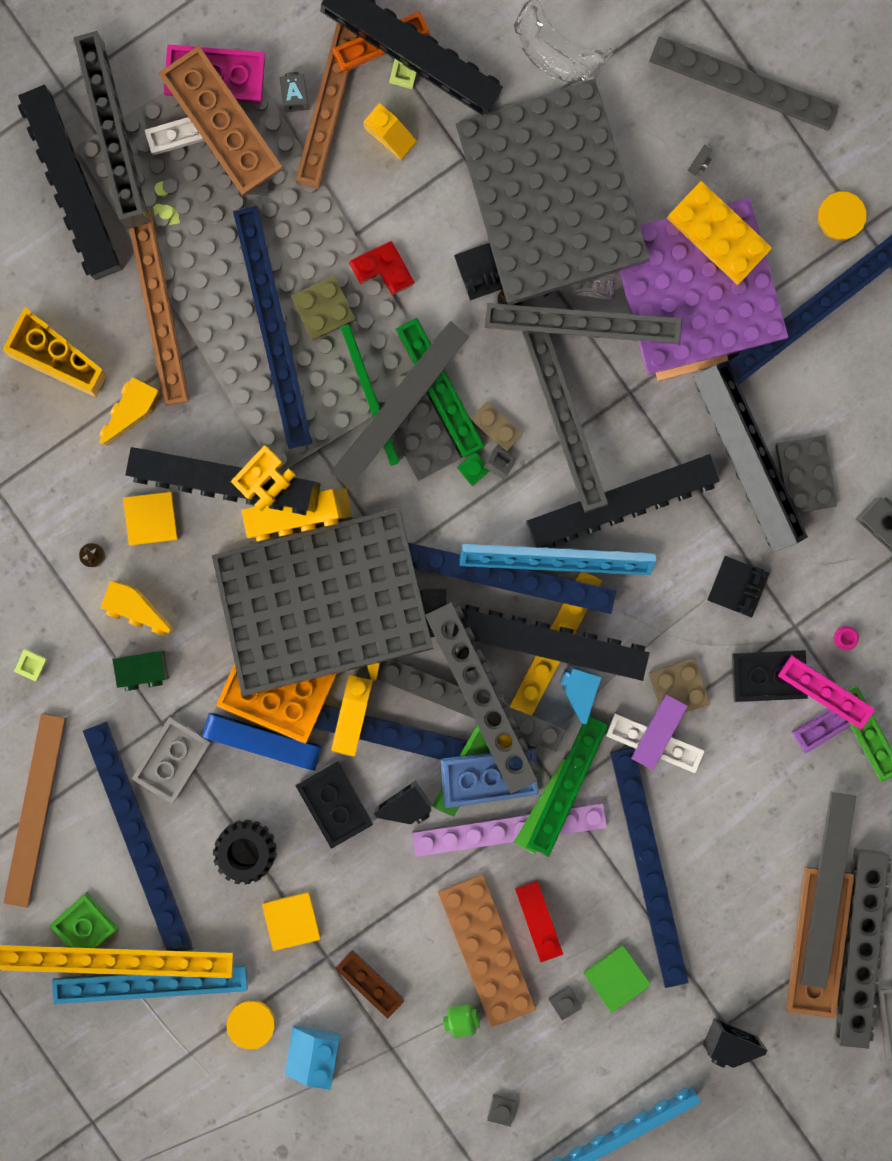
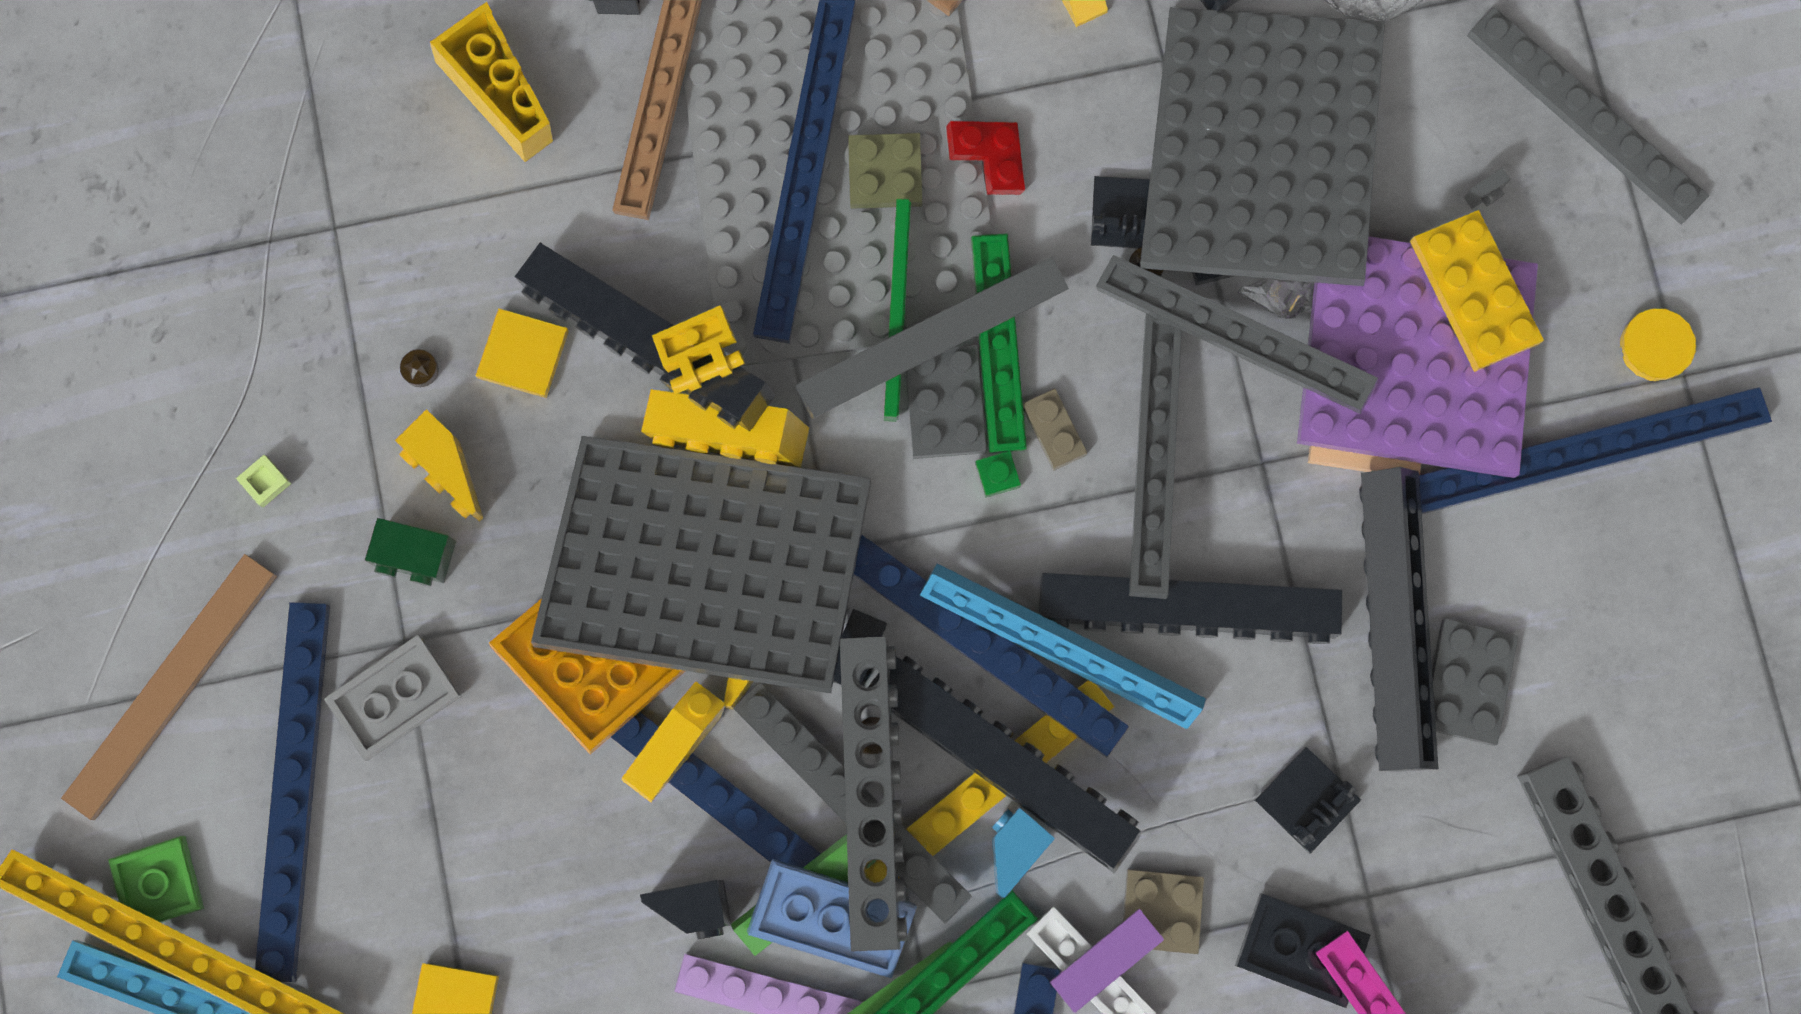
camera: 25 degrees right, 10 degrees down
yellow slope [99,377,162,446] -> none
blue beam [202,713,322,770] -> none
black tyre [213,819,277,885] -> none
black plate [295,761,374,849] -> none
dark grey plate [484,446,517,480] -> none
dark pink plate [834,626,859,650] -> none

